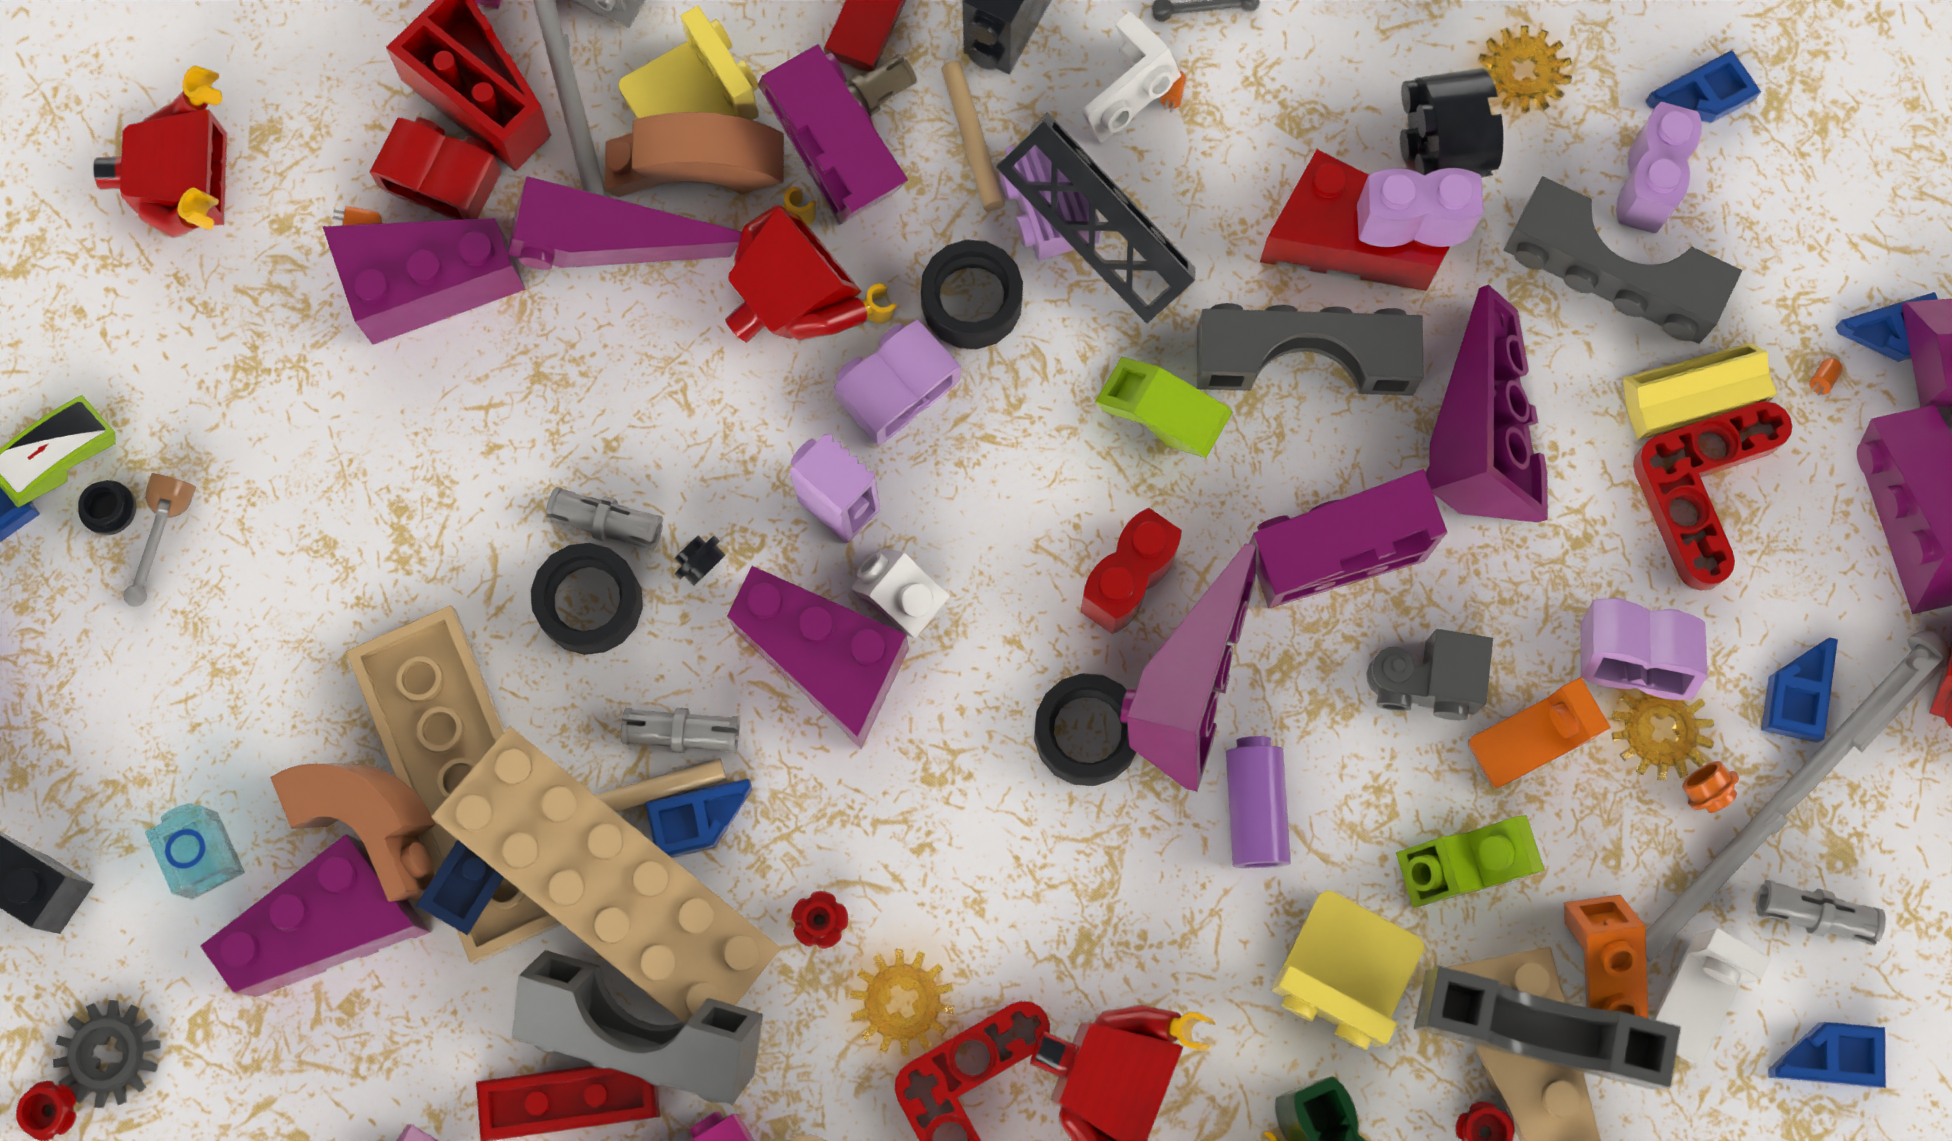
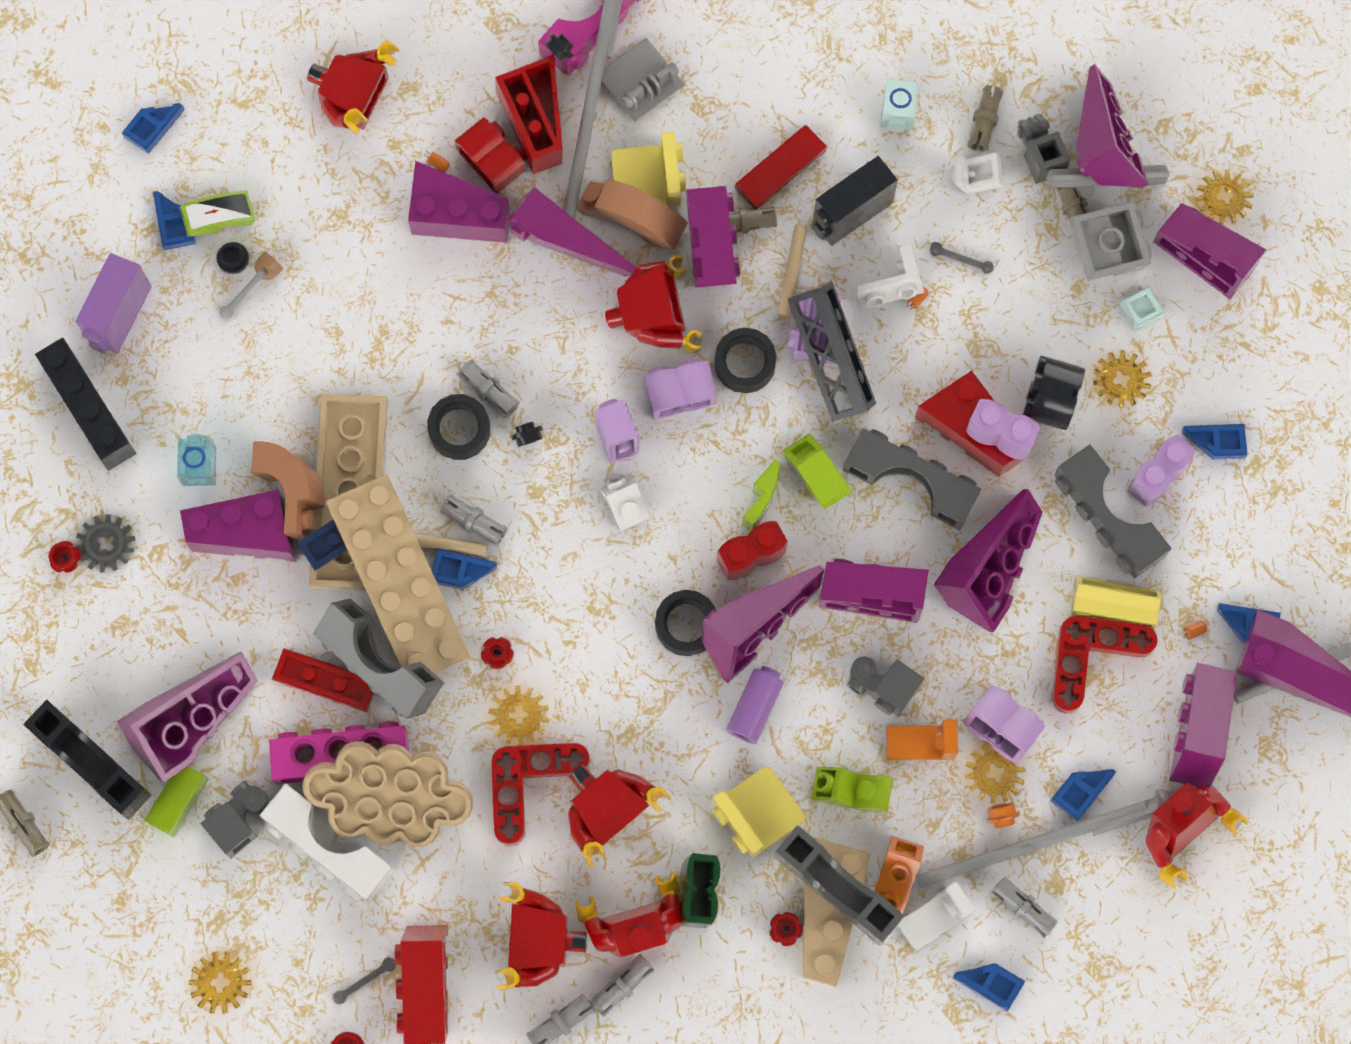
camera: 25 degrees right, 0 degrees up
magenta wedge [727,566,909,749] -> none
none -> lime slope [742,460,780,531]

